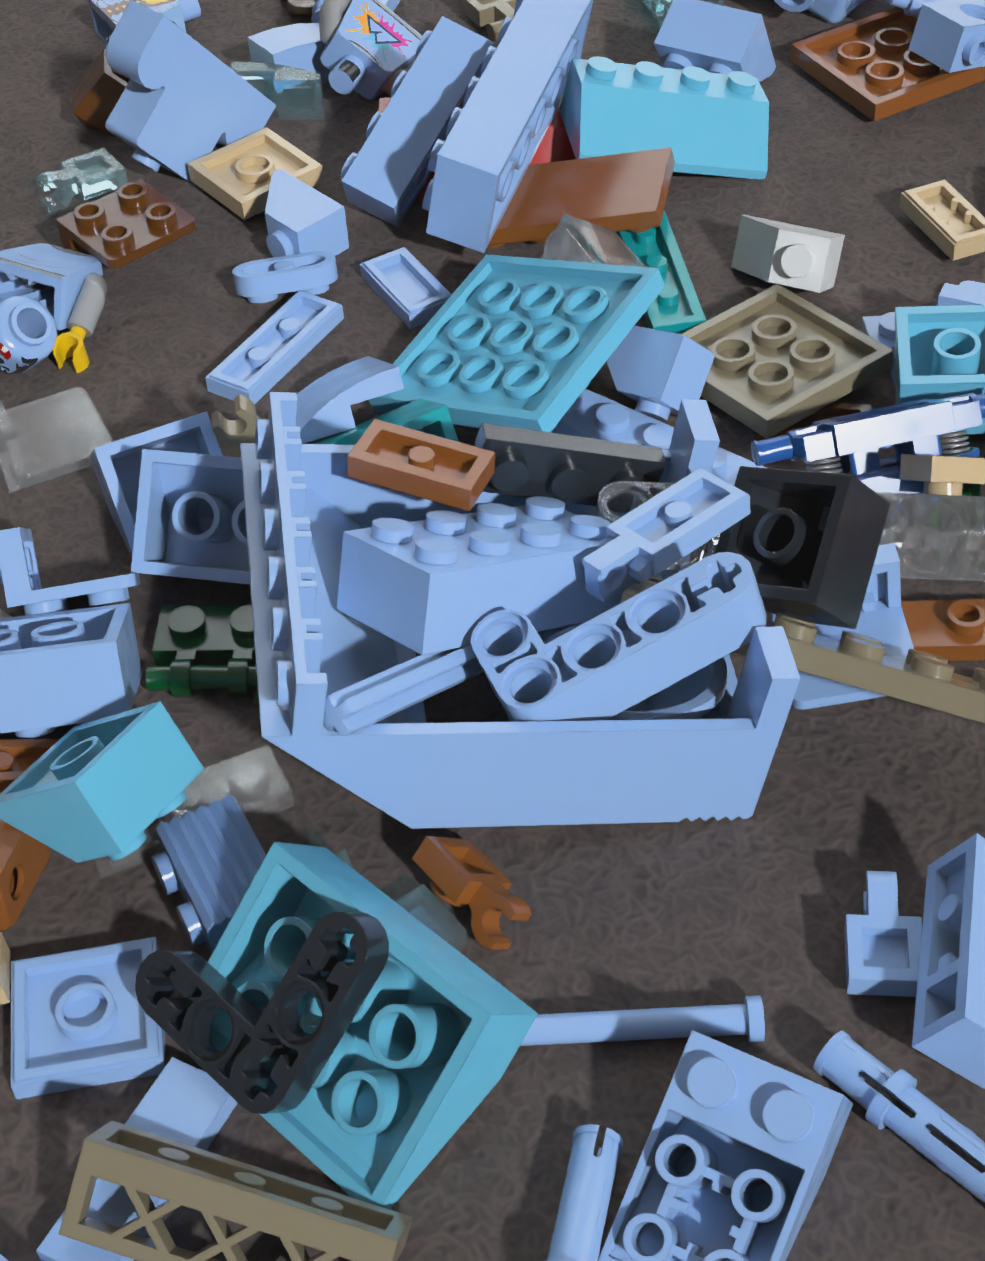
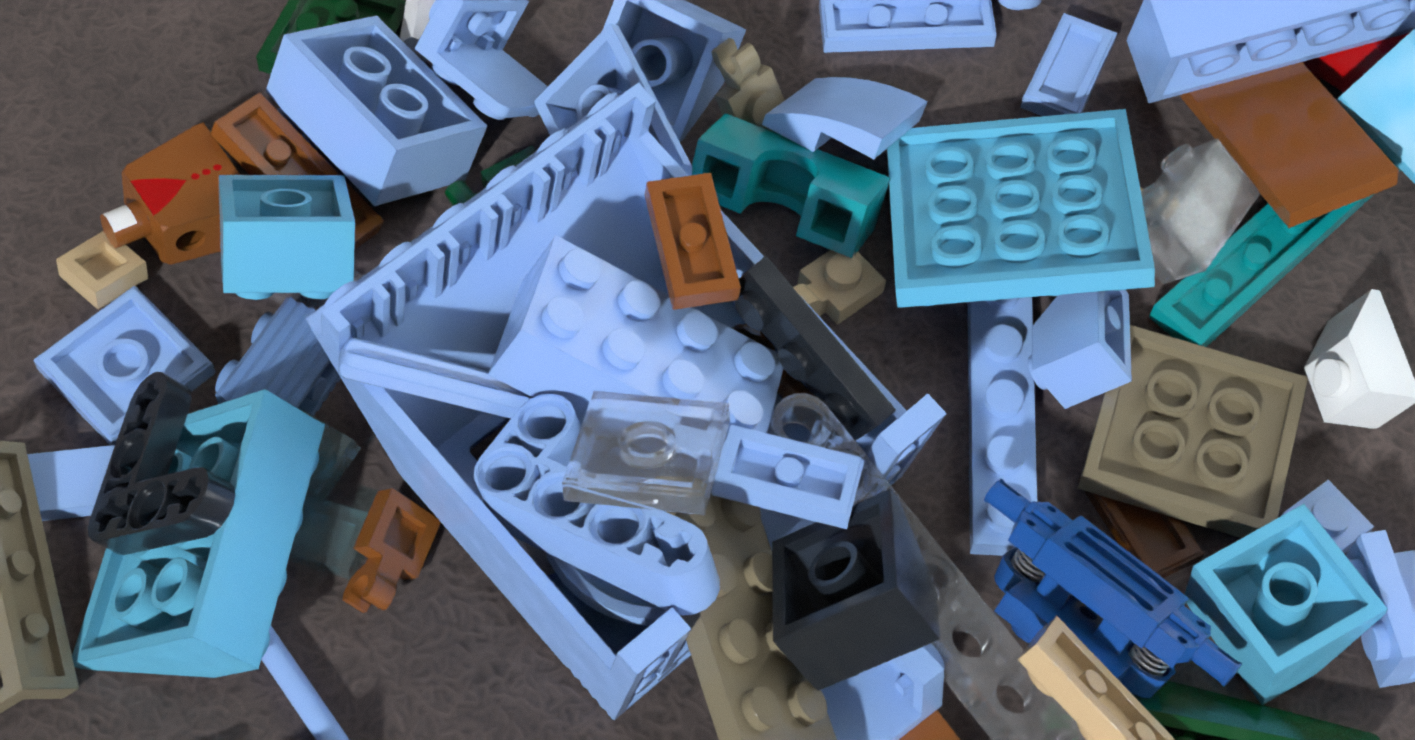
camera: 50 degrees right, 15 degrees up
none -> clear tile [562,391,730,515]

